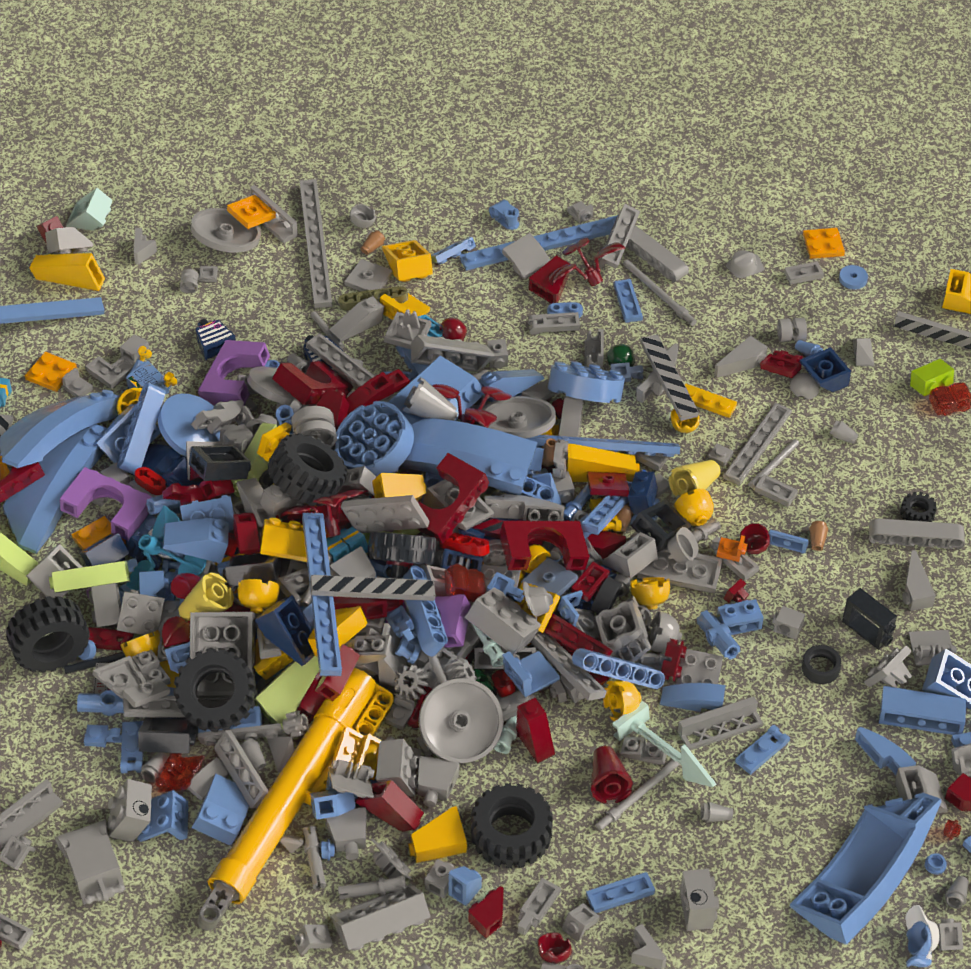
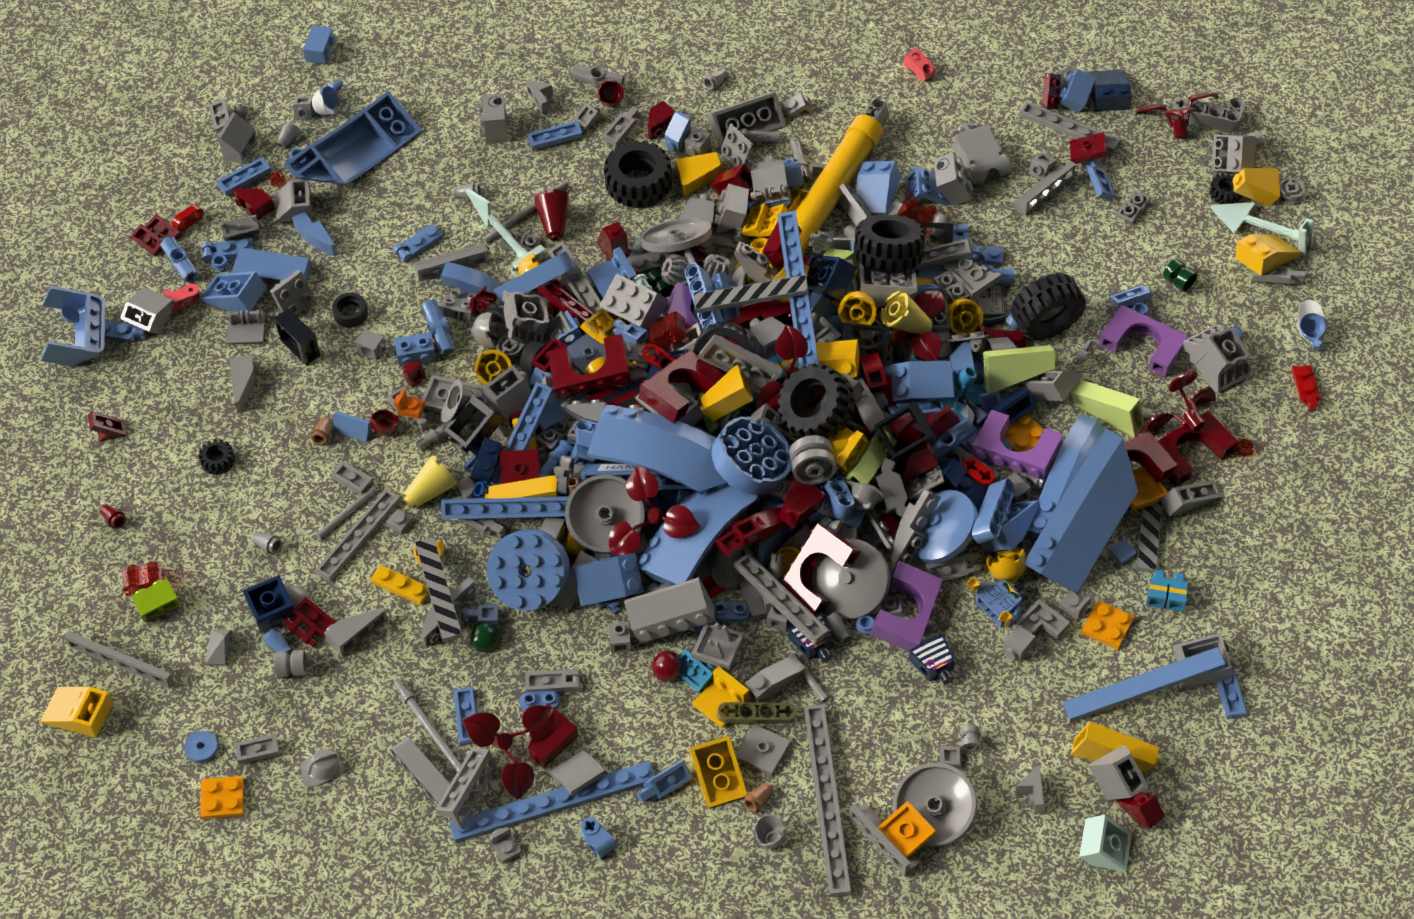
camera: 175 degrees left, 5 degrees up
light grey plate [123,677,170,708] -> none
light grey cone [402,377,458,421] -> none
light grey piece [523,581,554,620] -> none
light grey hinge [584,329,604,369] -> none
yellow cylinder [674,489,714,526] -> none
light grey beam [869,519,965,549] -> none

